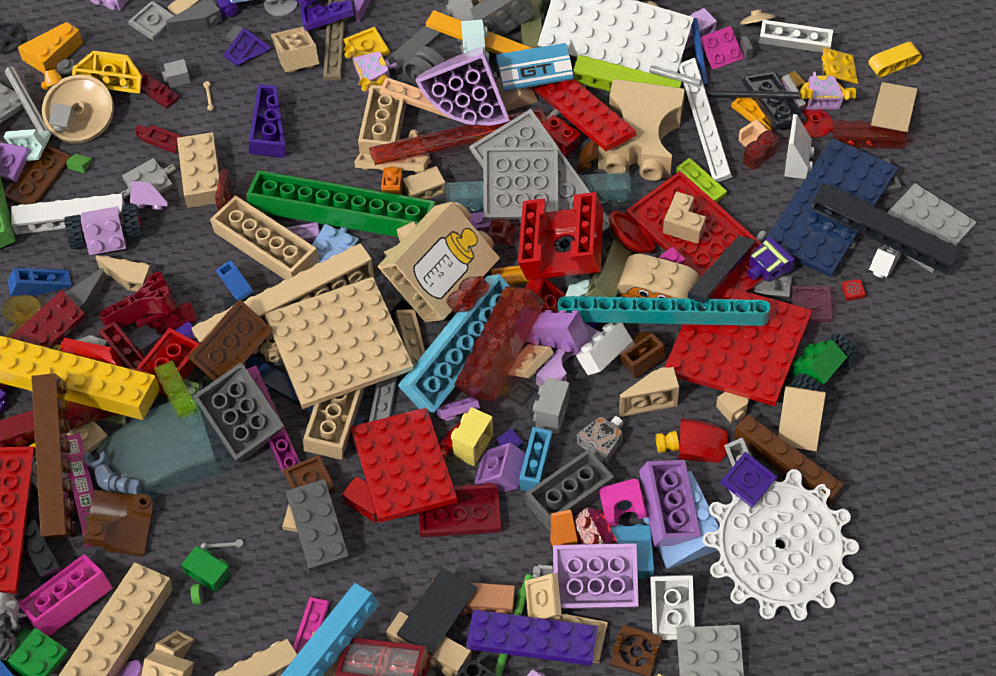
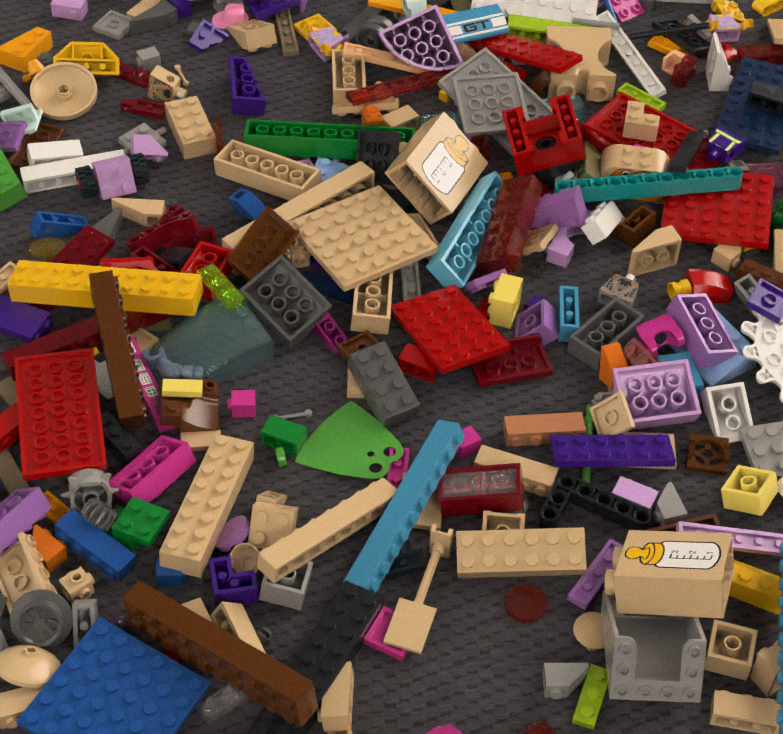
camera: 15 degrees left, 10 degrees down
light grey brick [49,103,75,132] -> none
bright green slope [66,154,92,173] -> none
black tile [397,568,477,656] -> none
clear red brick [446,276,490,313] -> none
light grey brick [533,377,569,434] -> none
none -> white brick [27,139,83,166]
none -> tan torso [148,65,187,102]
none -> light yellow tile [162,379,203,398]
none -> tan tile [181,430,221,452]
none -> bright pink piece [212,3,249,29]
none -> dark pink brick [227,390,256,418]
none -> bright green piece [295,401,404,479]
none -> black plate [356,129,400,185]
none -> dark pink brick [455,426,482,460]

